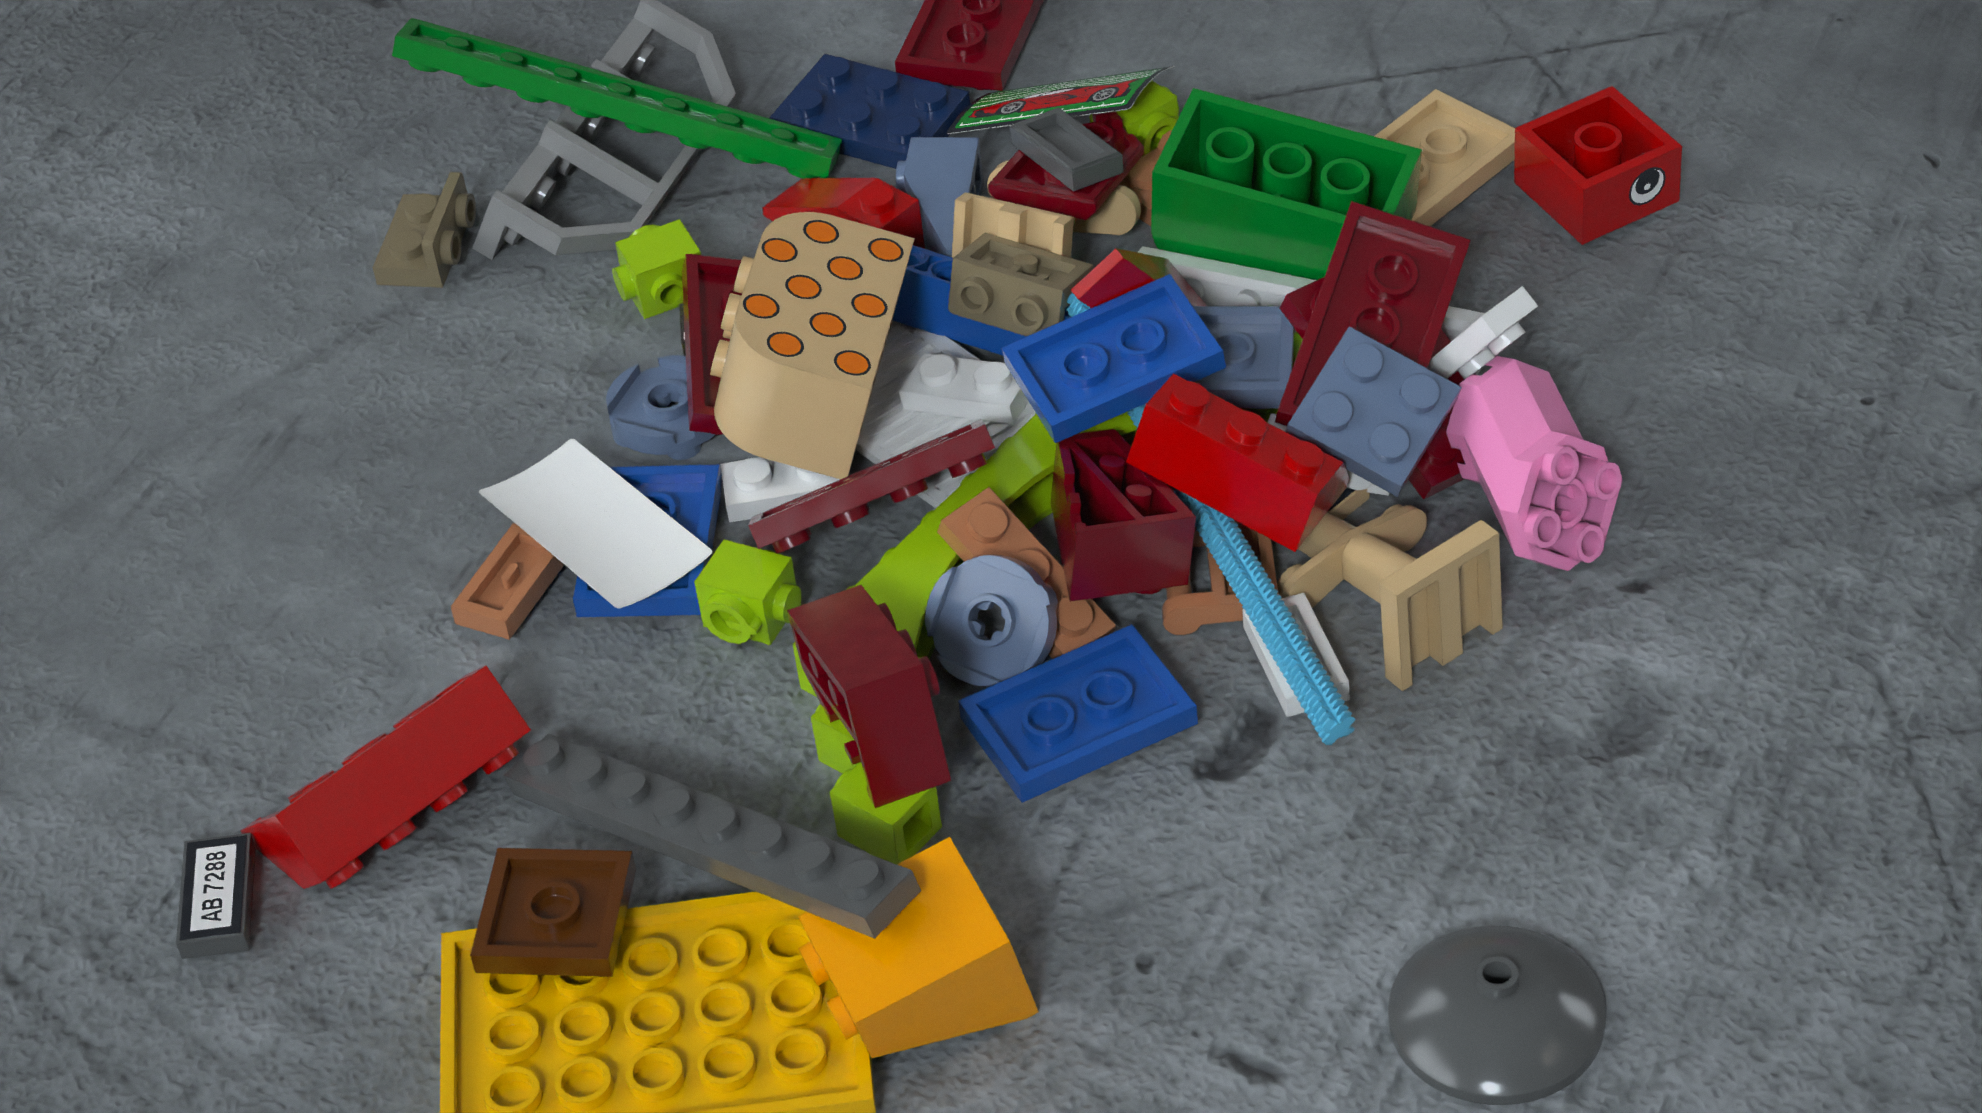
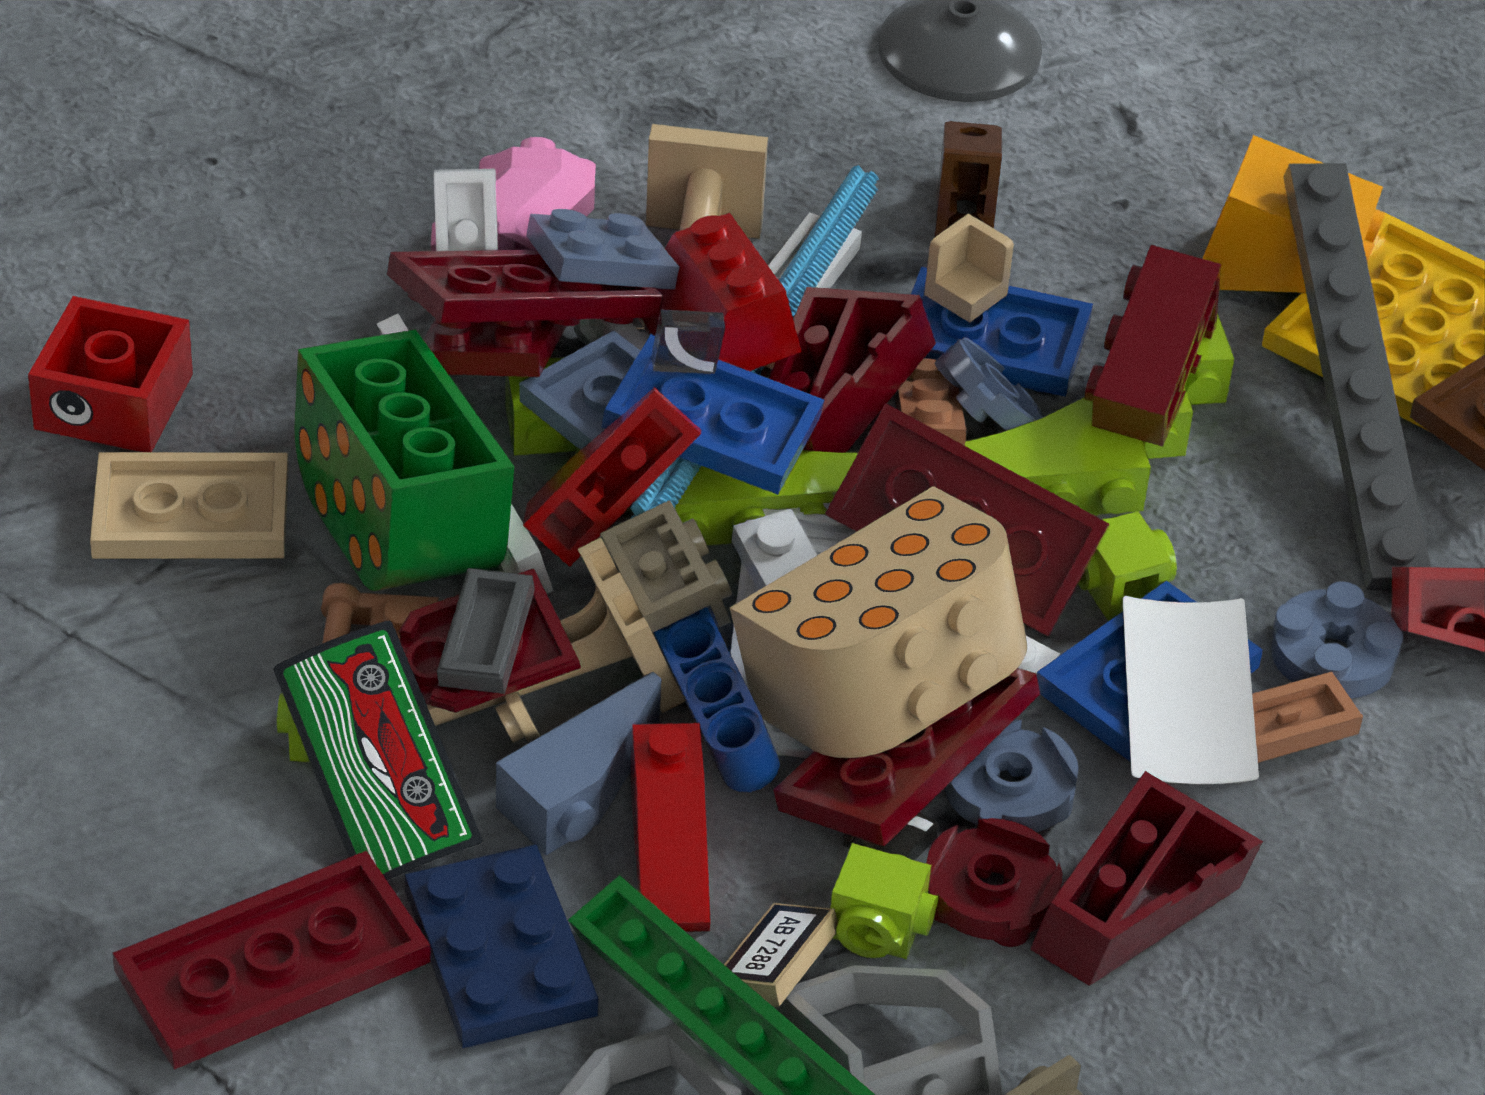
camera: 145 degrees left, 0 degrees up
none -> clear smoke tile [651,310,725,374]
none -> tile [724,903,838,1007]
none -> tan panel [924,214,1014,322]
none -> dark red plate [926,818,1063,947]
none -> reddish brown torso [934,121,1002,238]
none -> dark red wedge [1030,771,1263,986]
none -> sand blue plate [1271,581,1403,698]

